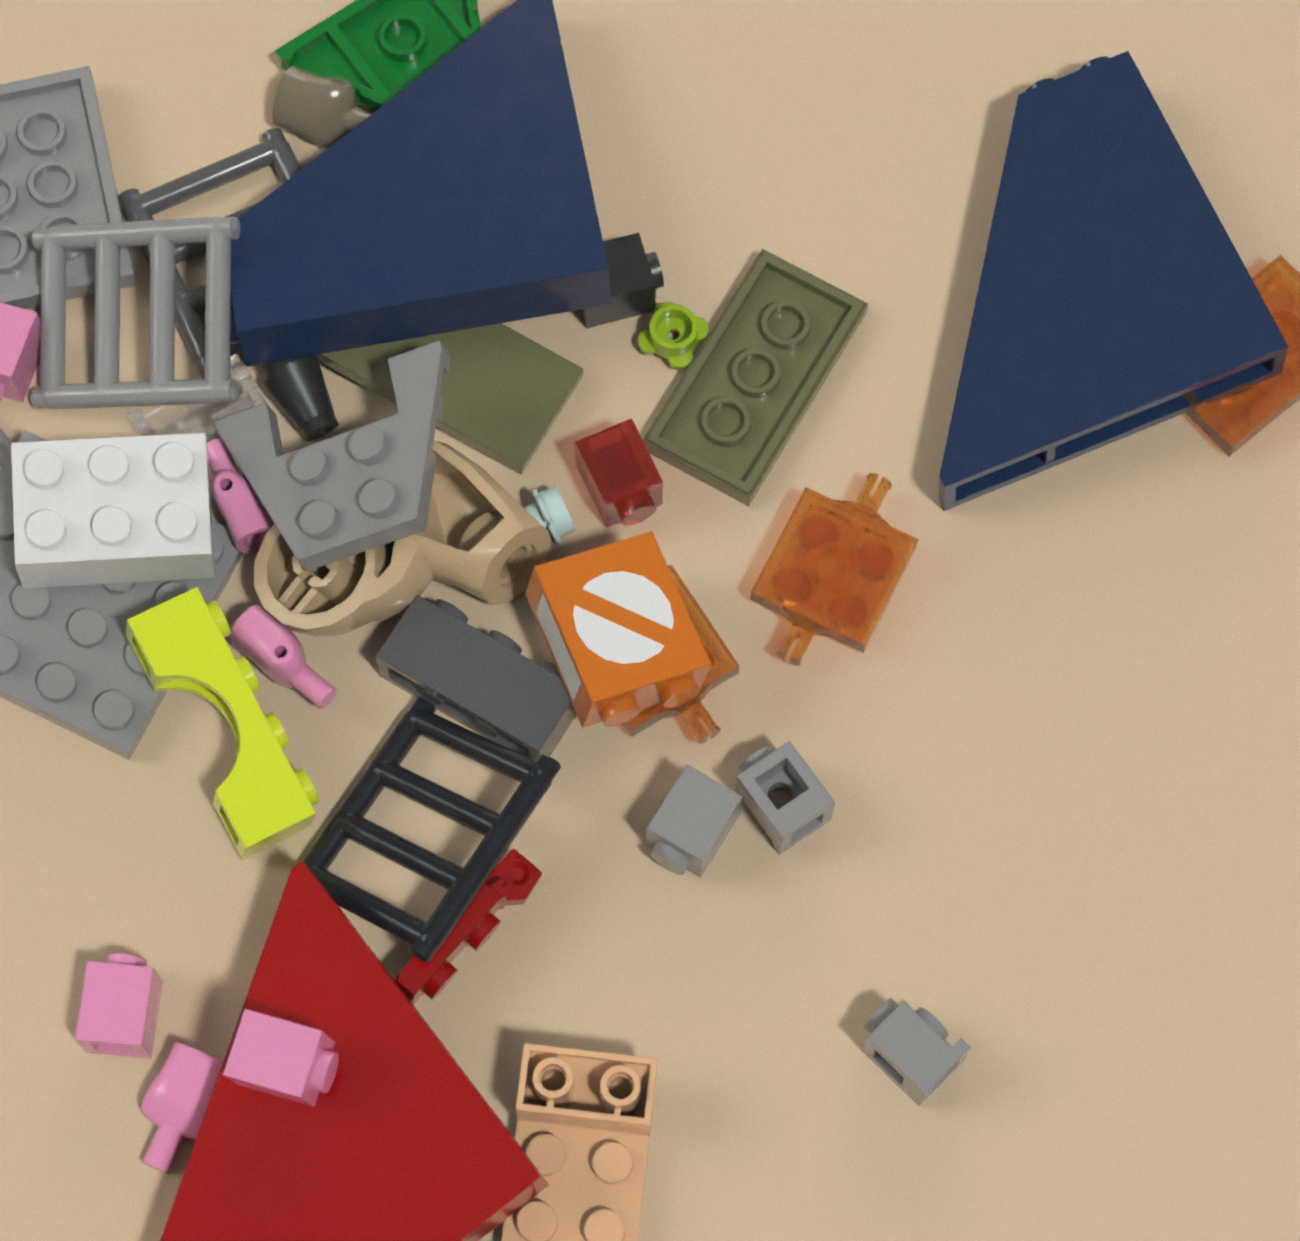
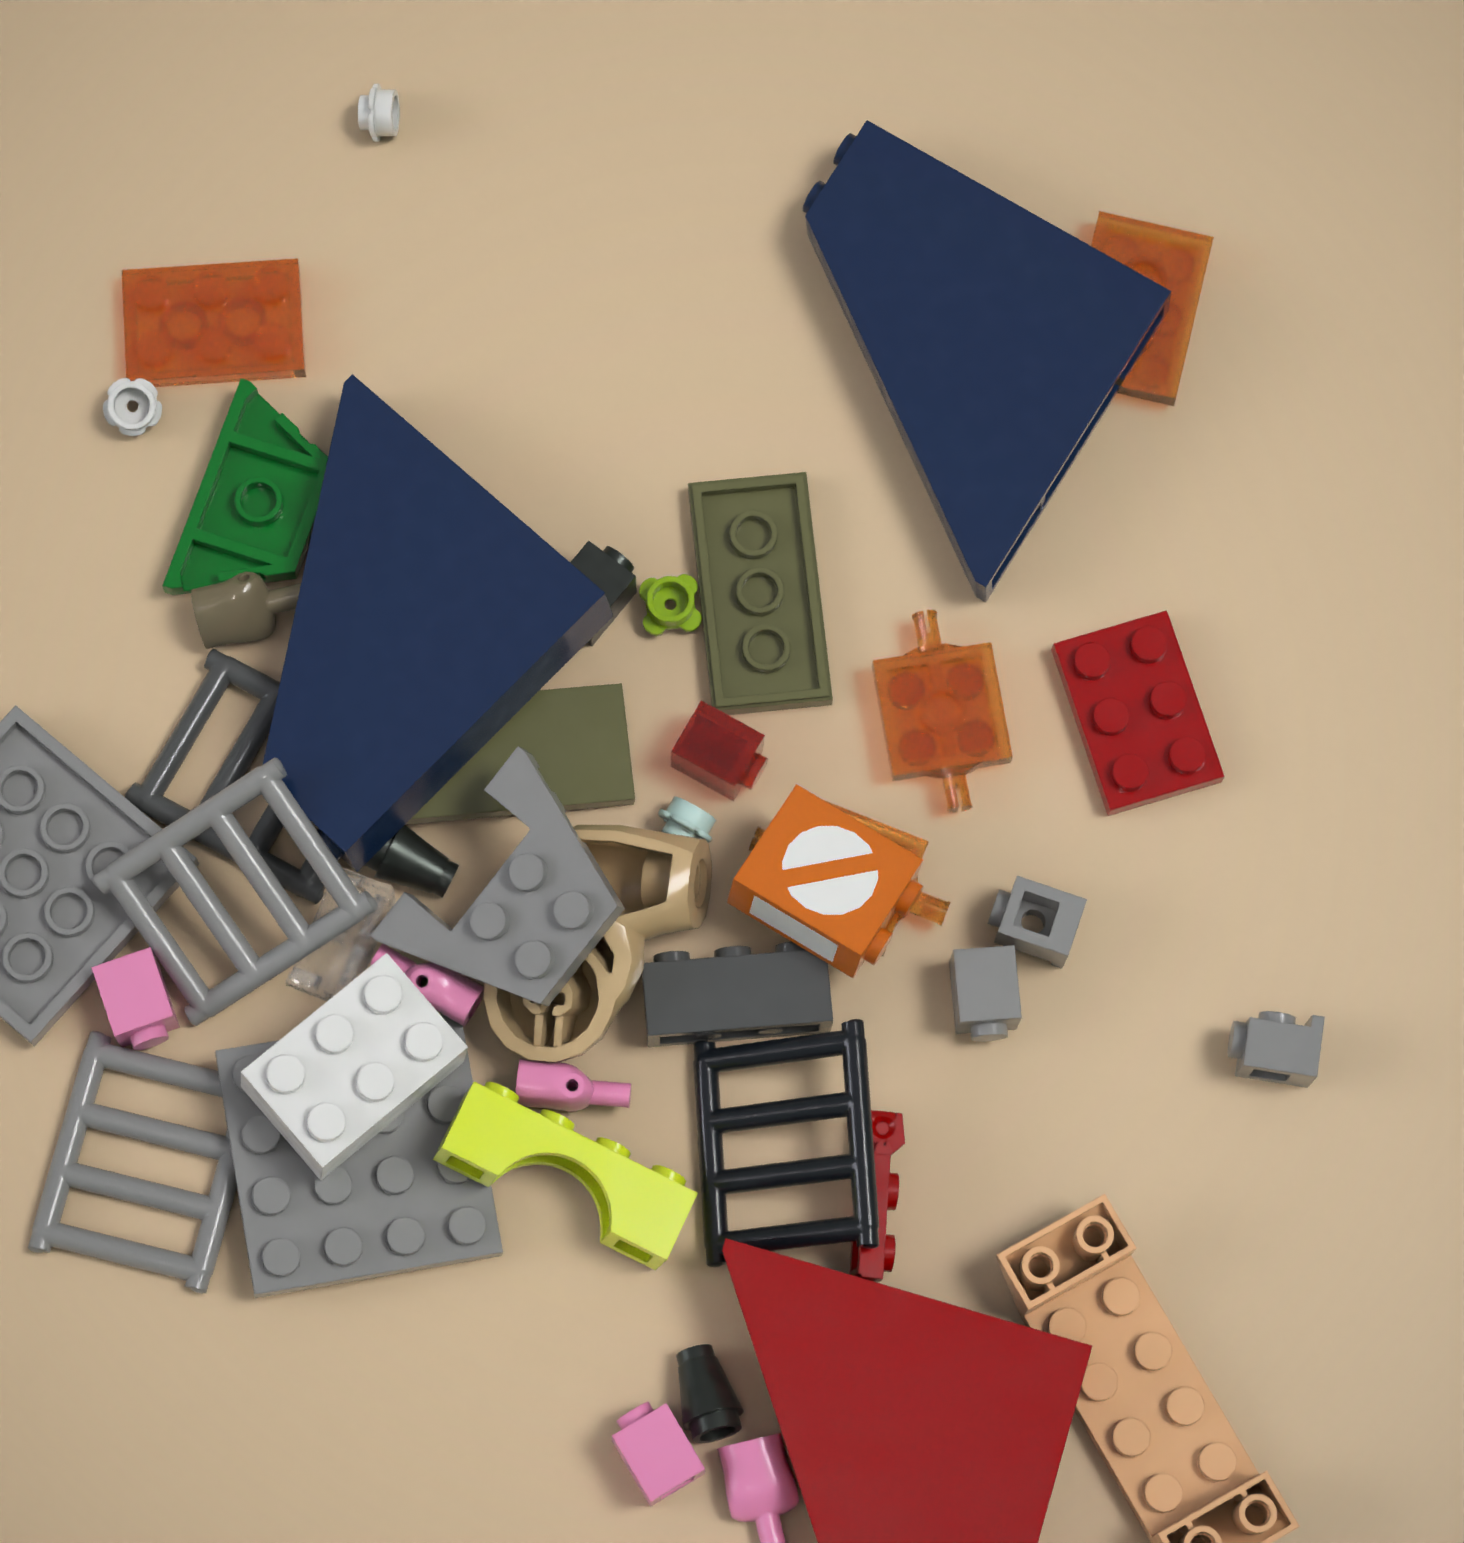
camera: 40 degrees left, 5 degrees up
bright pink brick [223,1009,339,1107] -> none
none -> pearl dark grey cone [676,1344,744,1443]
none -> red plate [1051,610,1225,816]

